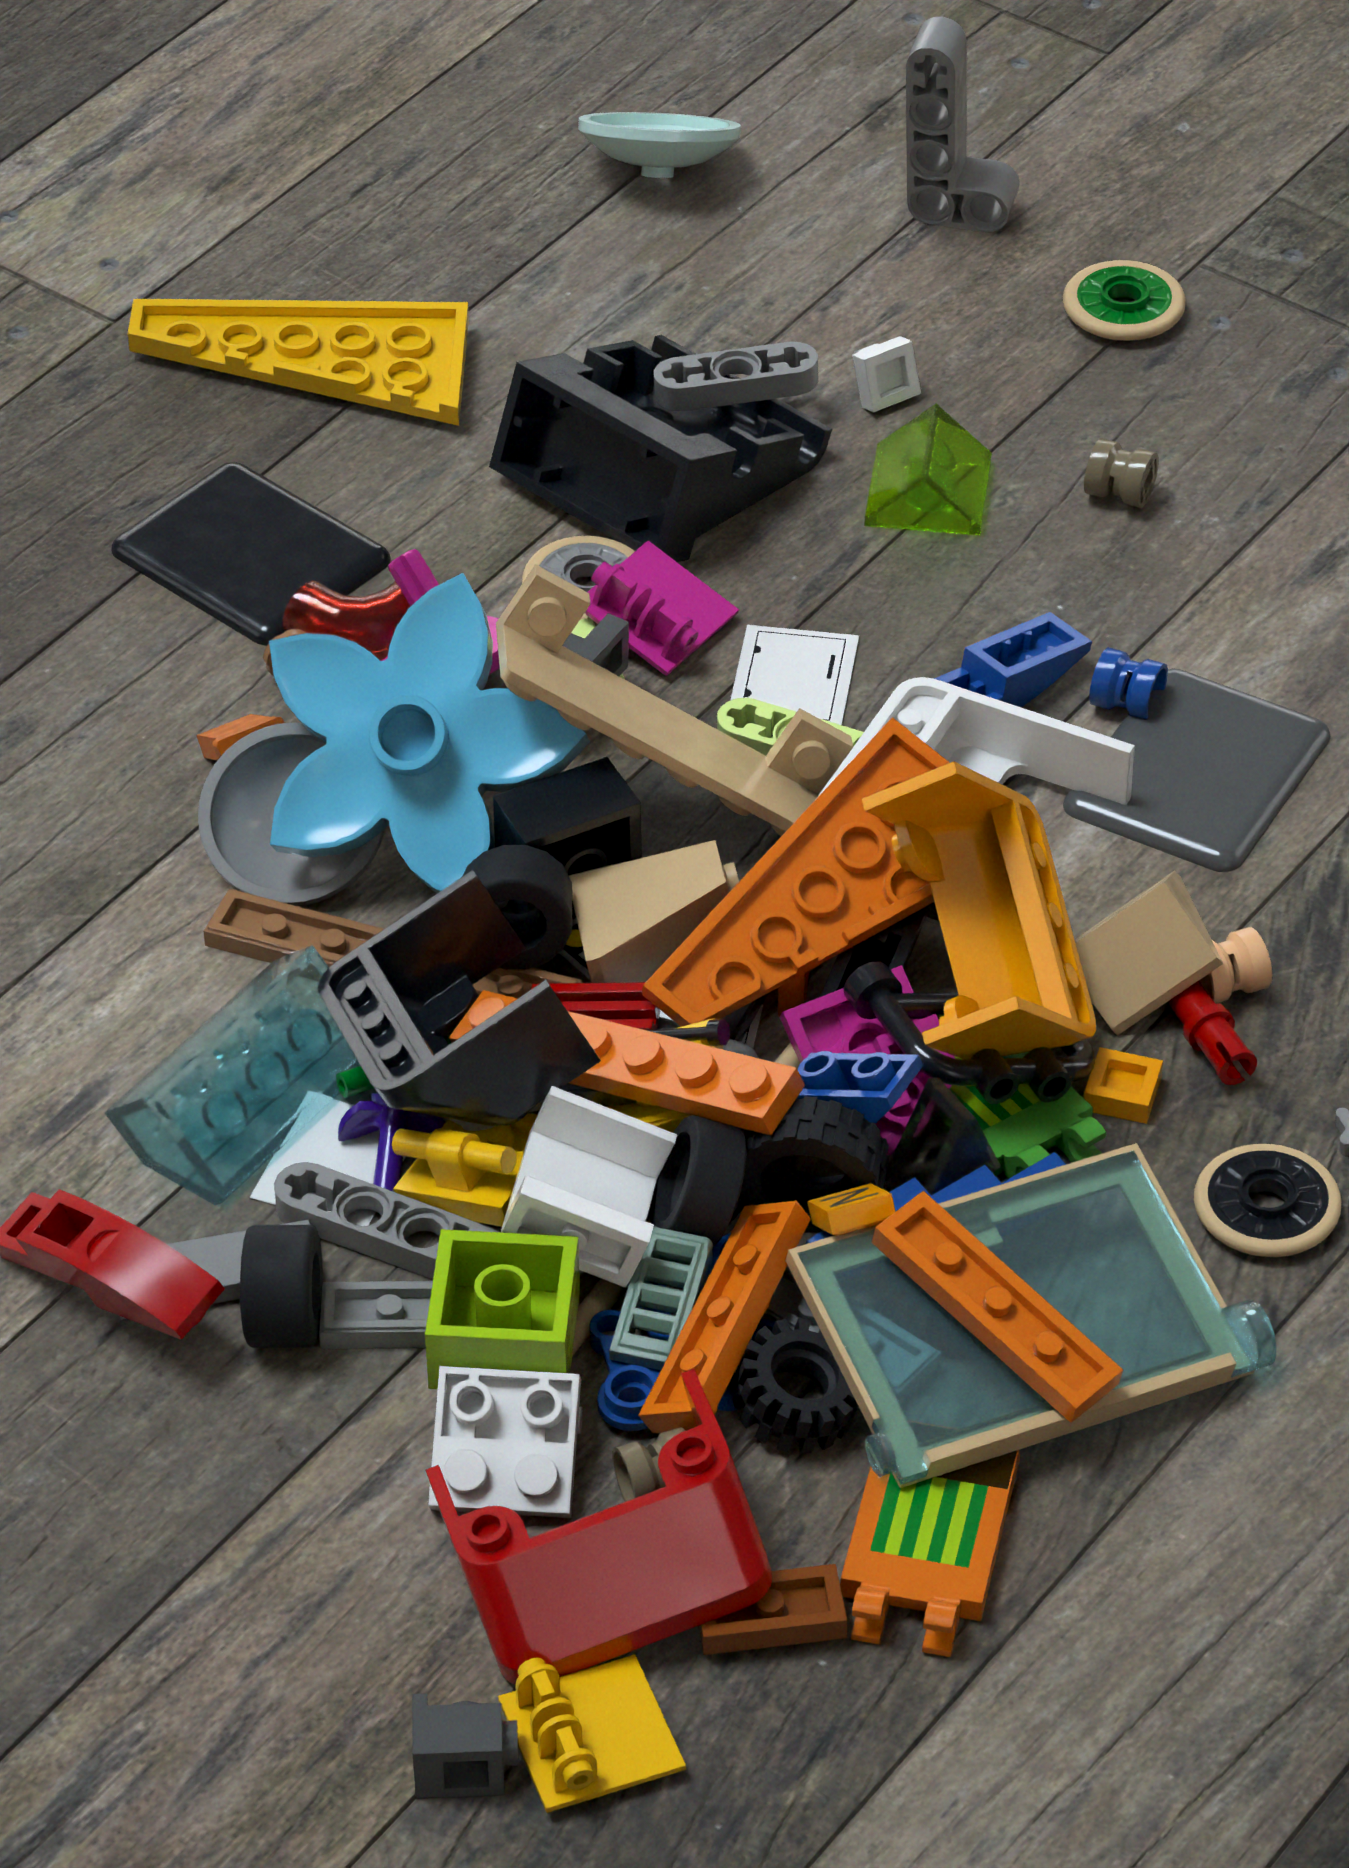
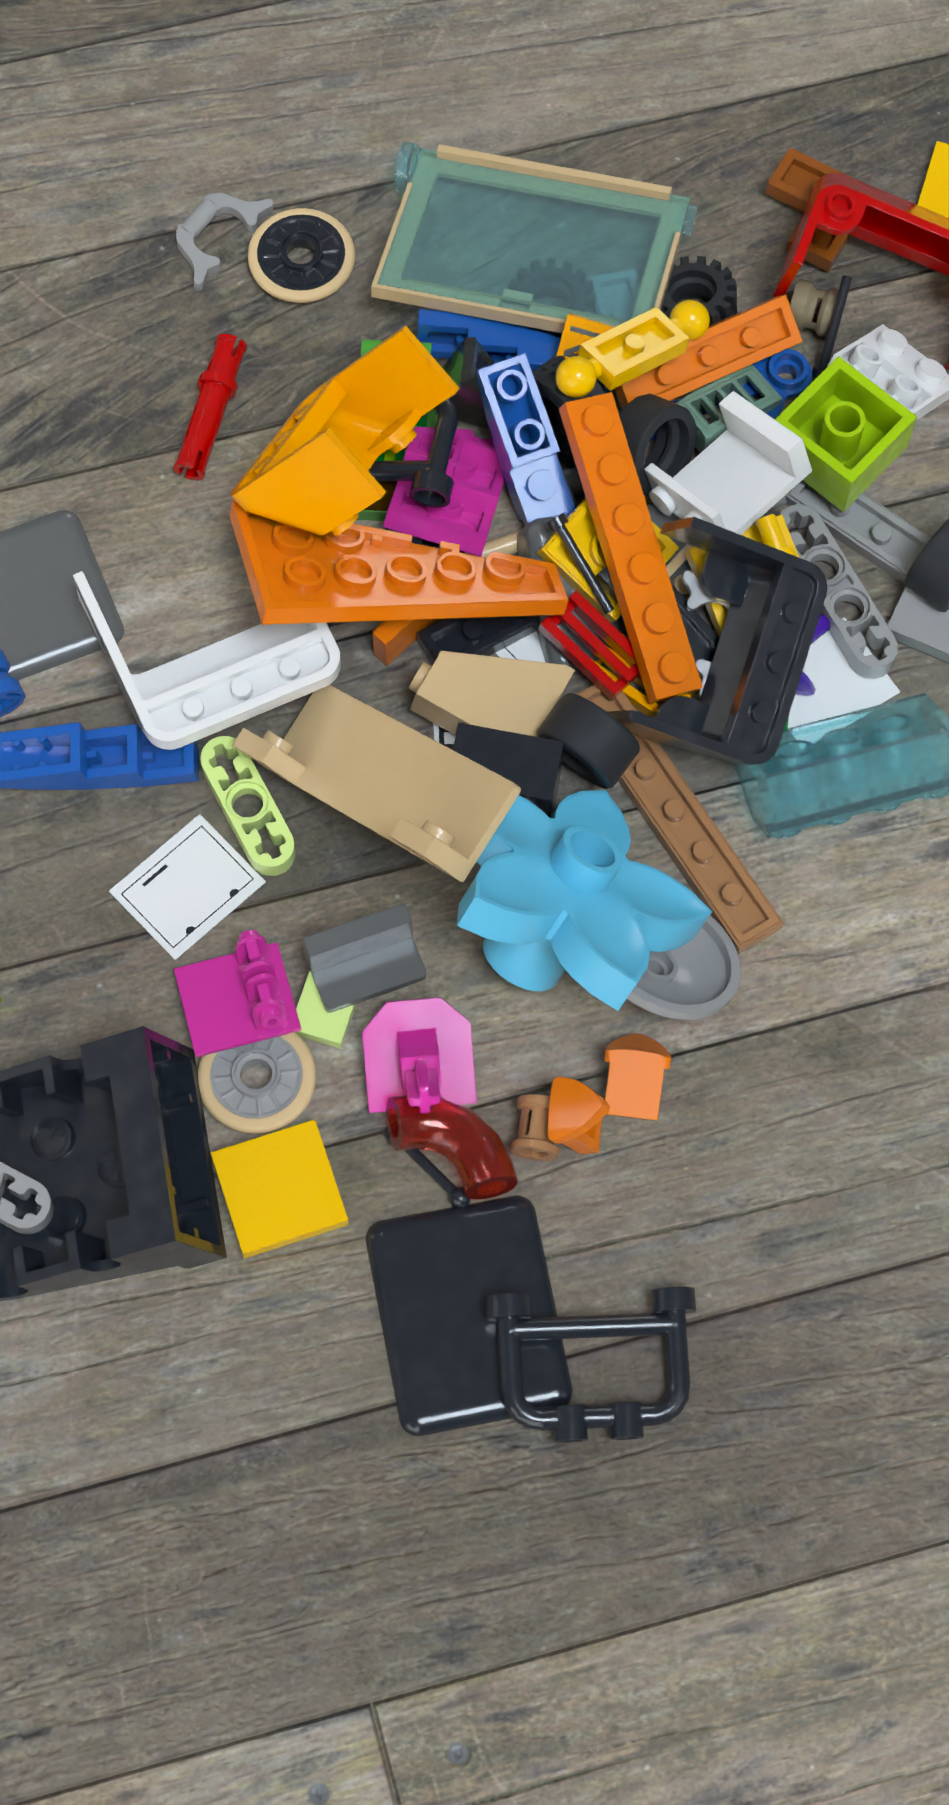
camera: 145 degrees left, 25 degrees up
yellow wing [128,299,469,426] -> none
tile [840,1423,1020,1657] -> none
orange plate [871,1191,1123,1423] -> none
tan slope [1075,870,1223,1036] -> none
light orange tile [1084,1047,1163,1124] -> none
light nougat wheel [1199,927,1272,1004] -> none
none -> yellow tile [211,1119,349,1259]
none -> black bar [485,1287,696,1443]
none -> orange tile [548,1076,610,1154]
none -> yellow plate [555,300,710,398]
none -> black piece [812,275,852,379]

